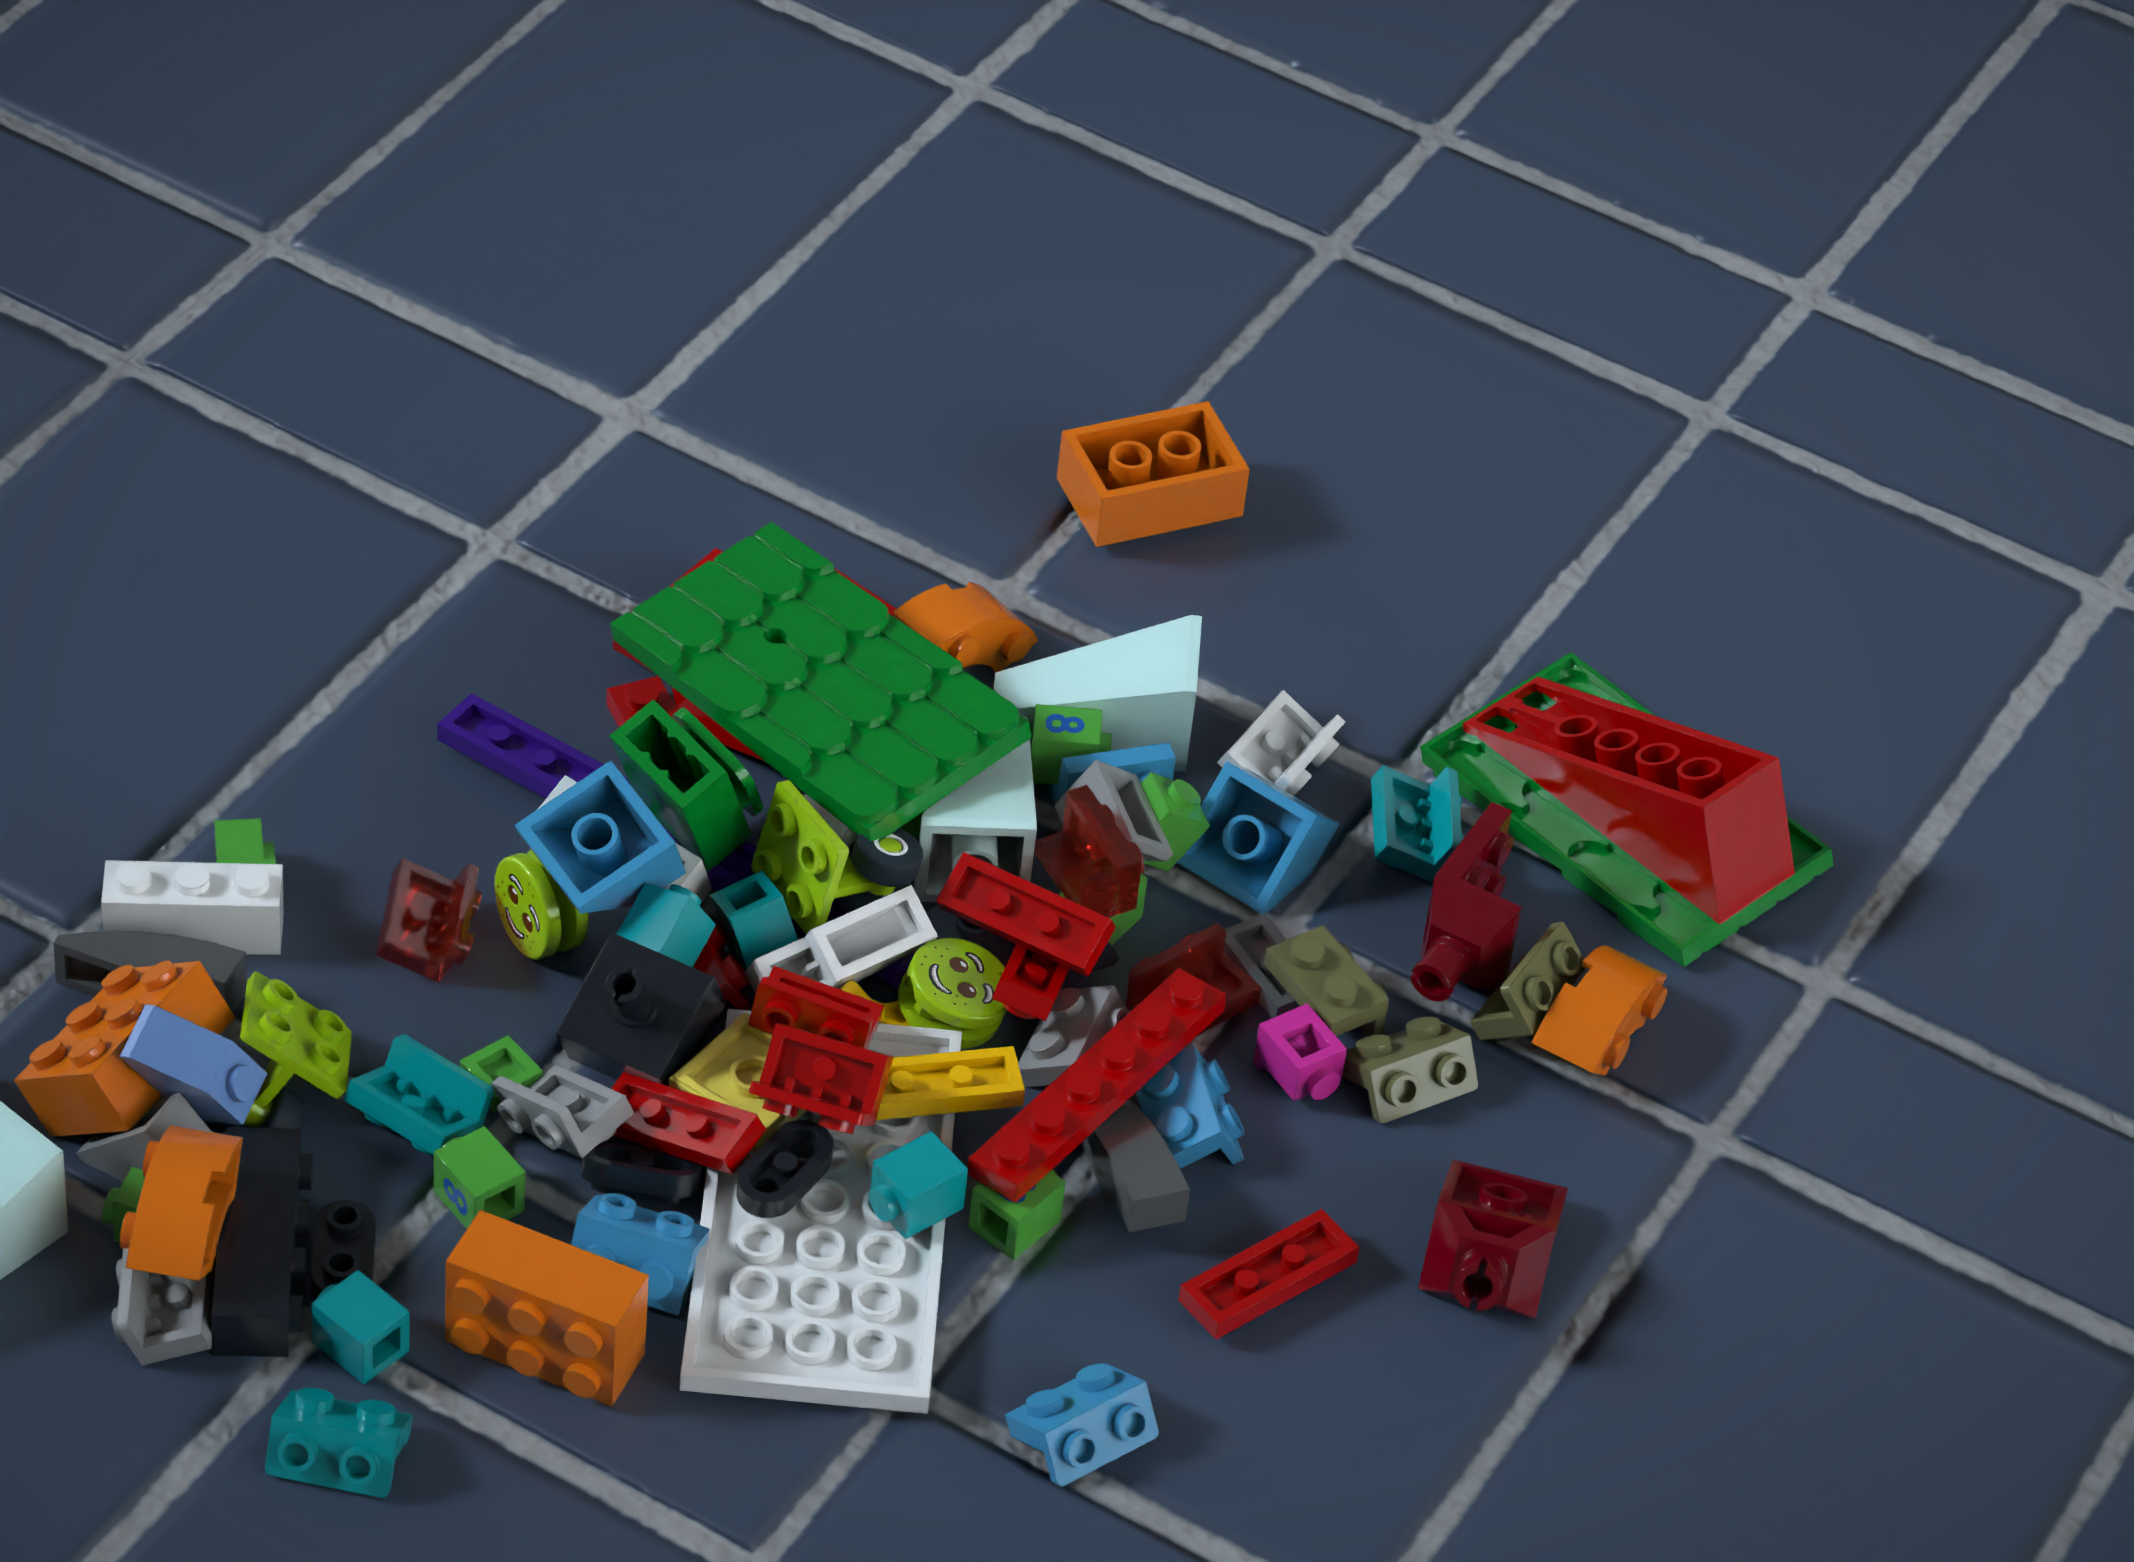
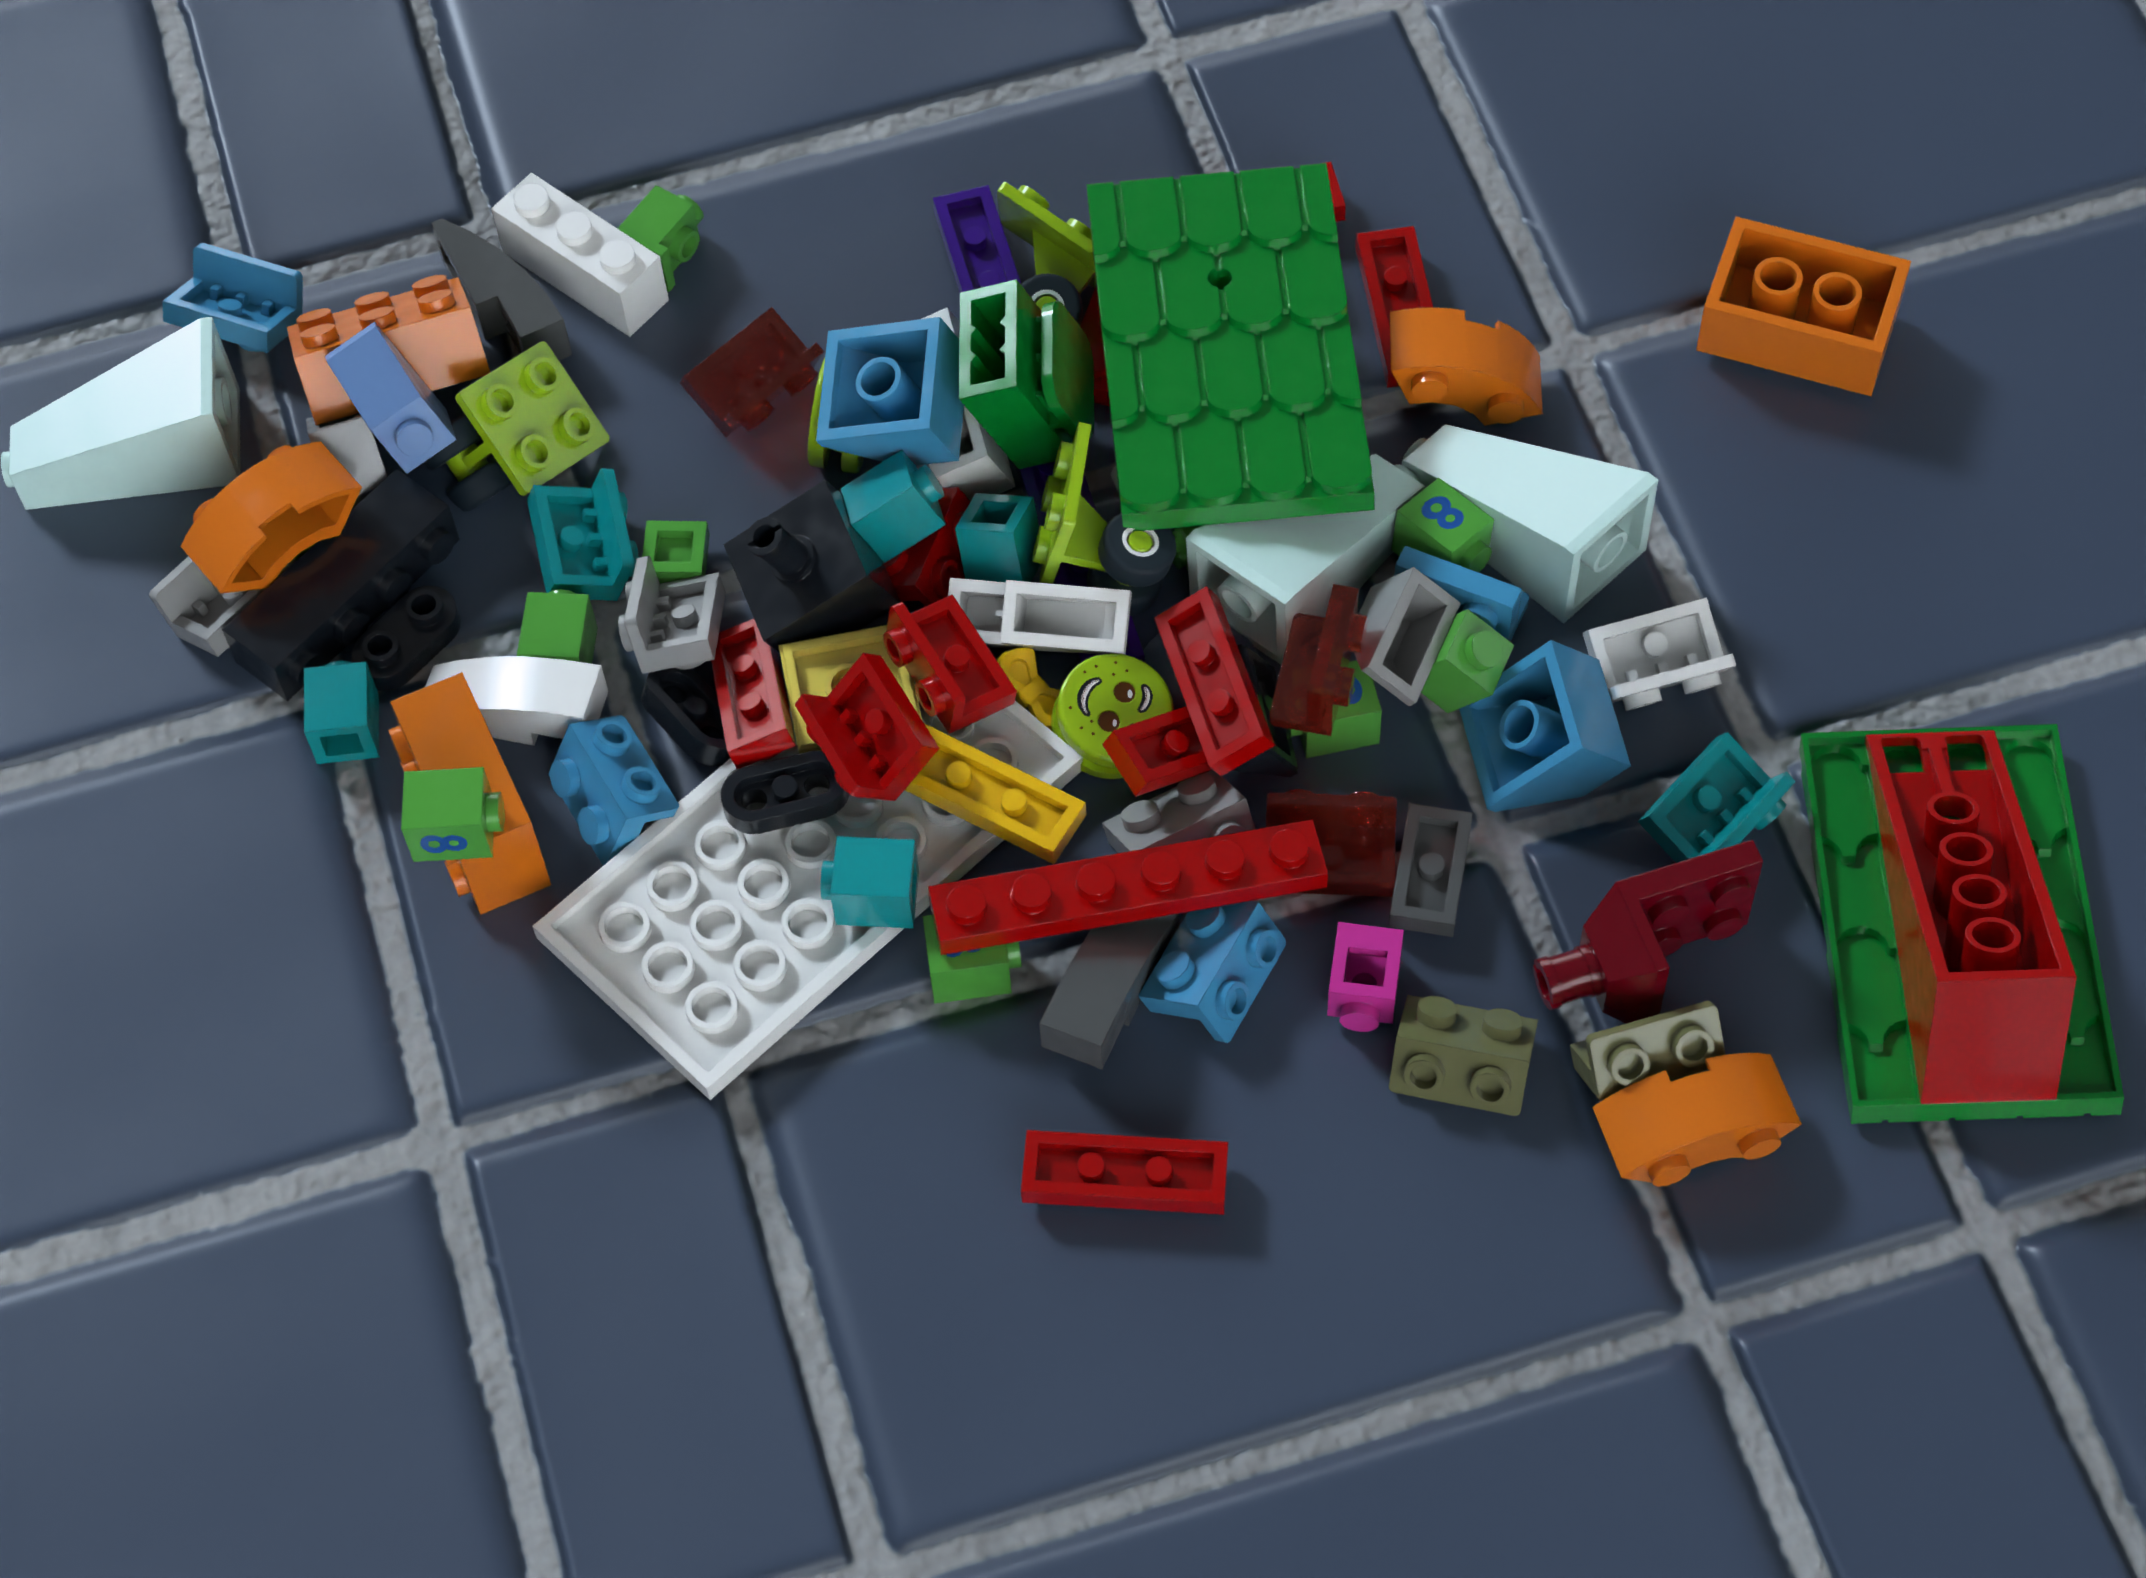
camera: 50 degrees right, 15 degrees up
teal bracket [265,1388,413,1498] -> none
dark azure bracket [1005,1363,1159,1487] -> none
olive bracket [1264,925,1389,1036] -> none
dark red plate [1418,1159,1568,1318] -> none
none -> bright green brick [401,767,505,862]
none -> white slope [425,657,608,746]
none -> lime plate [997,181,1096,326]

